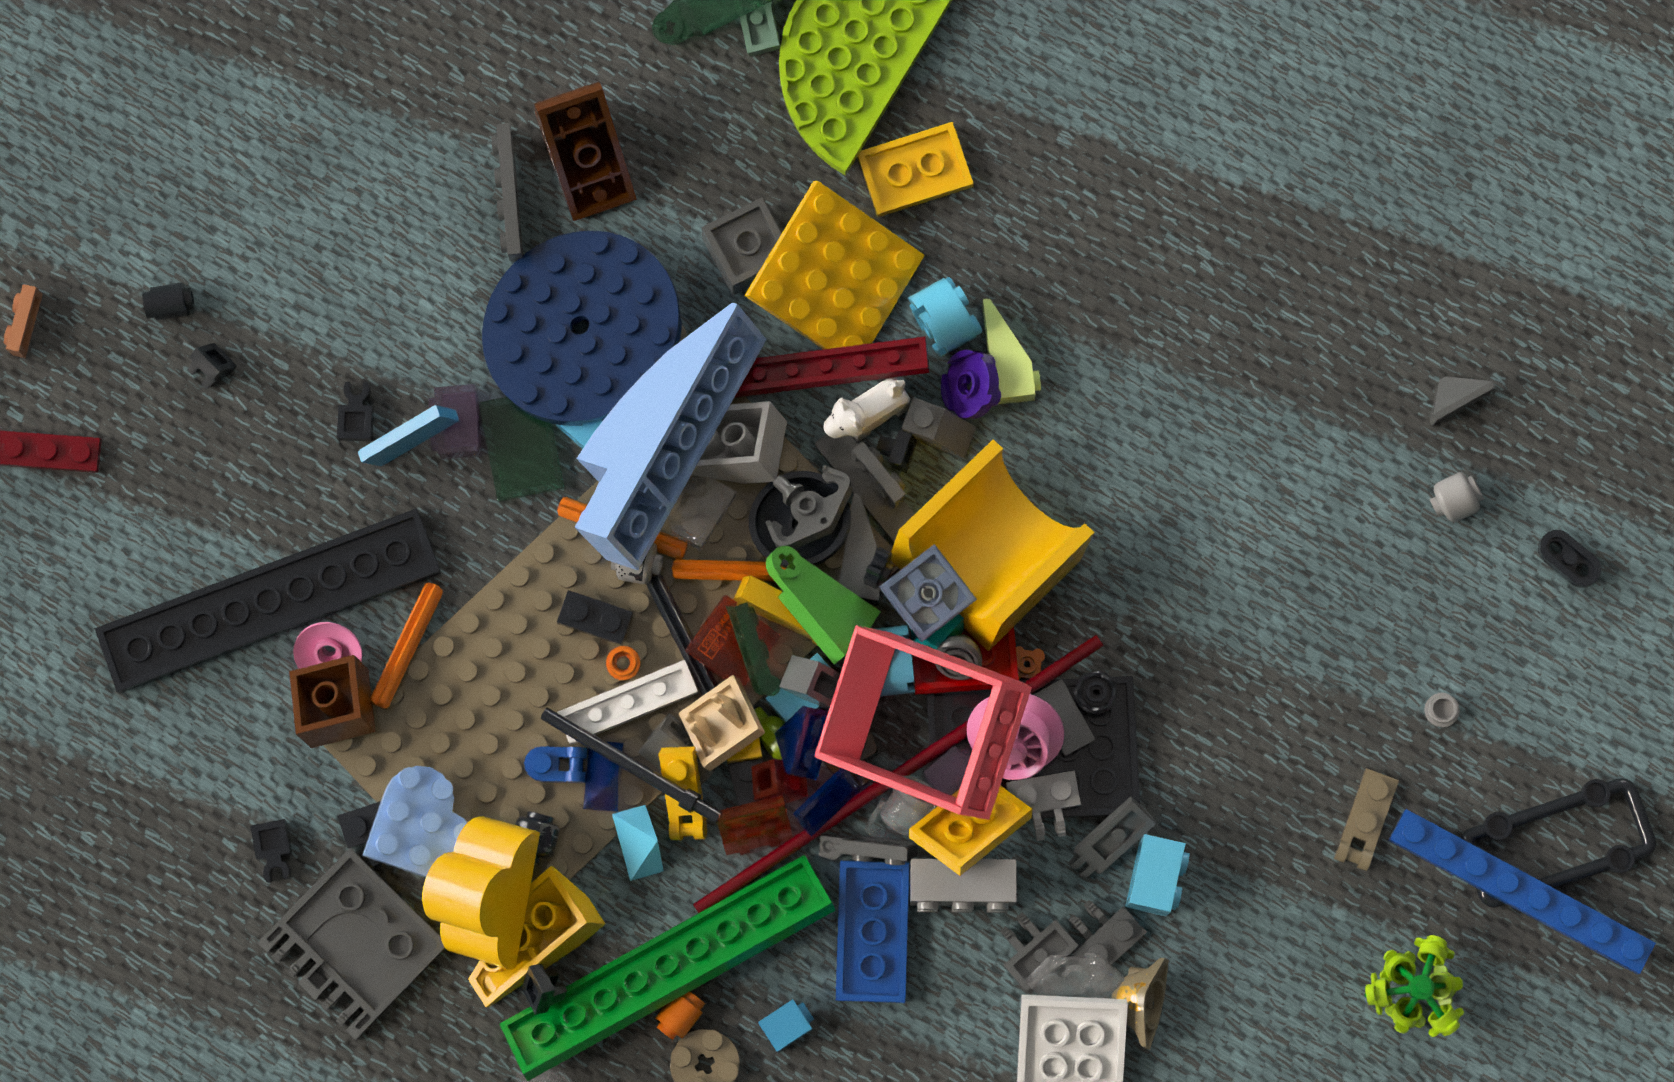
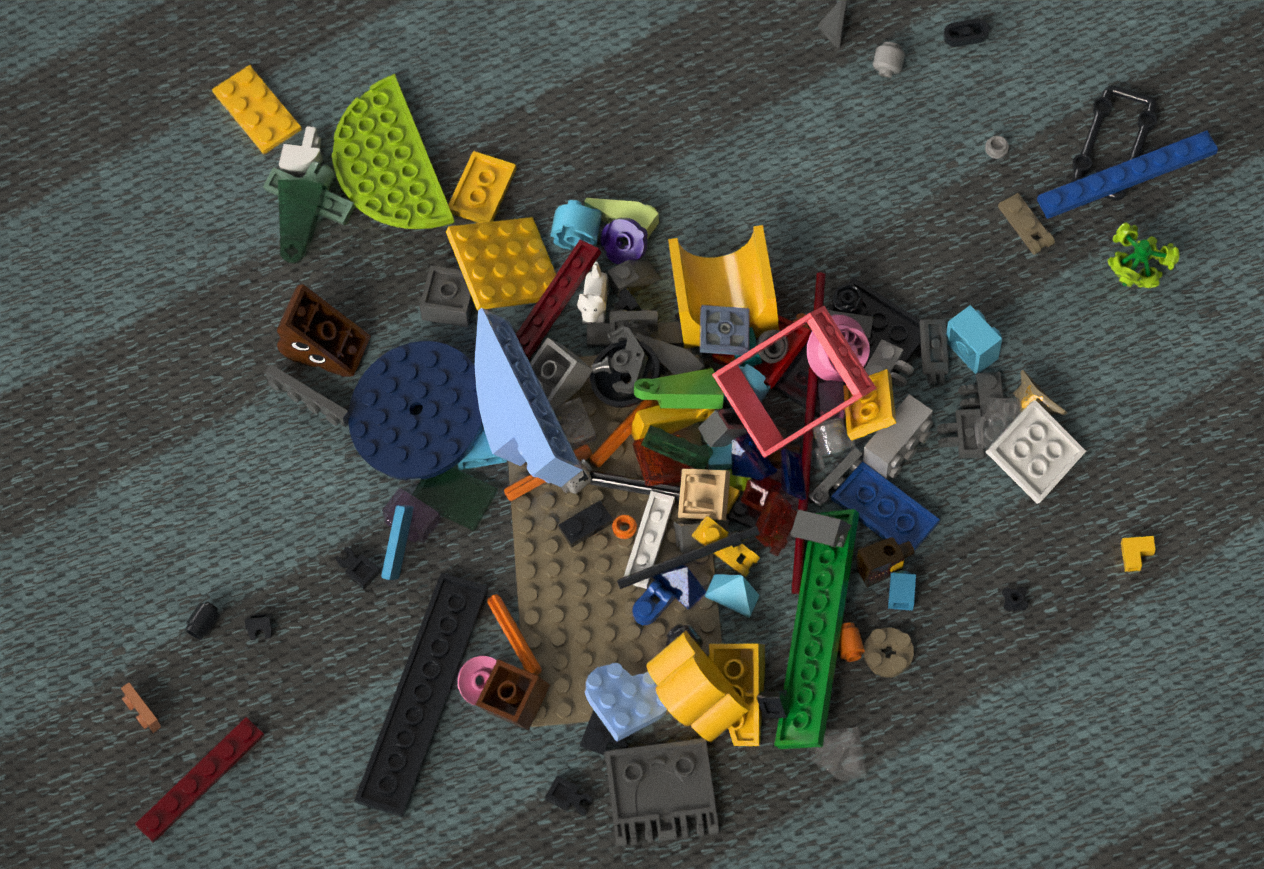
camera: 50 degrees left, 15 degrees down
black plate [864,547,895,589] -> none
none -> dark grey hinge [790,510,852,547]
none -> dark brown torso [856,537,915,588]

